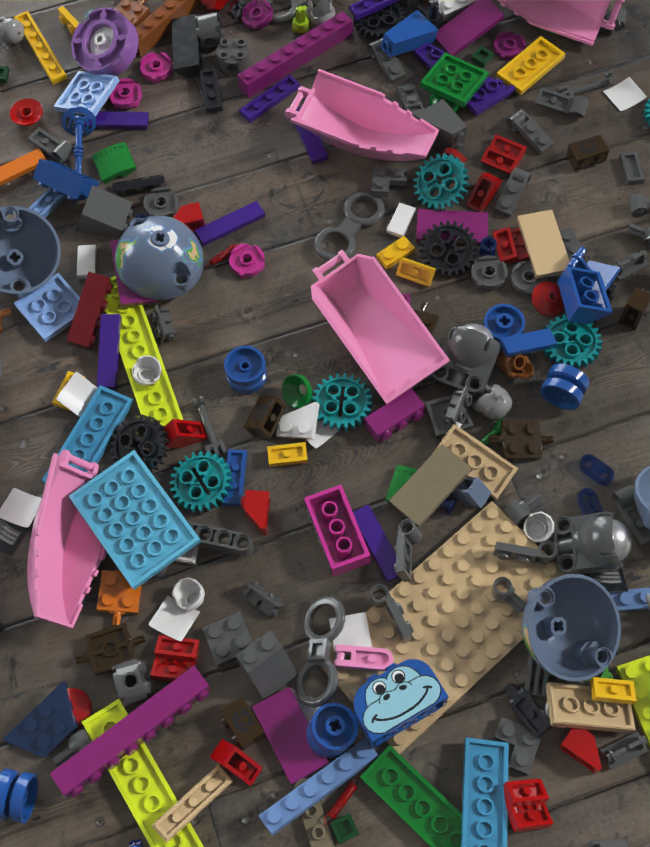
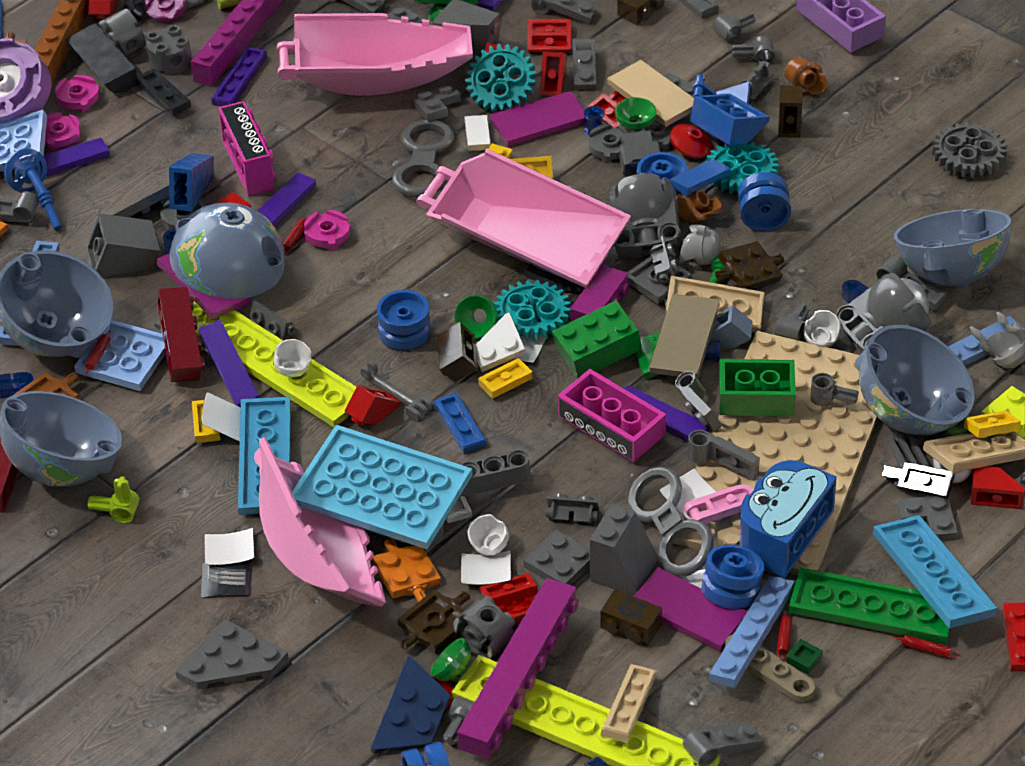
camera: 30 degrees left, 20 degrees down
blue slope [32,159,100,202] -> none
white tile [77,245,97,279] -> none
green slope [92,142,137,184] -> none
black gear [110,414,170,473] -> none
teal gear [169,451,233,513] -> none
red slope [210,739,263,786] -> none
red slope [241,490,271,535] -> none
dark purple tile [294,106,328,164] -> none
black gear [419,220,478,278] -> none
dark grey plate [493,540,557,564] -> none
red slope [503,778,554,832] -> none
clear blue beam [579,454,614,486] -> none
none -> red piece [85,330,111,375]
none -> blue slope [169,153,214,212]
none -> dark pink brick [218,101,276,196]
none -> green piece [430,638,472,681]
none -> green brick [552,301,642,379]
none -> green piece [615,97,656,131]
none -> dark grey piece [619,131,660,175]
none -> green brick [719,359,796,416]

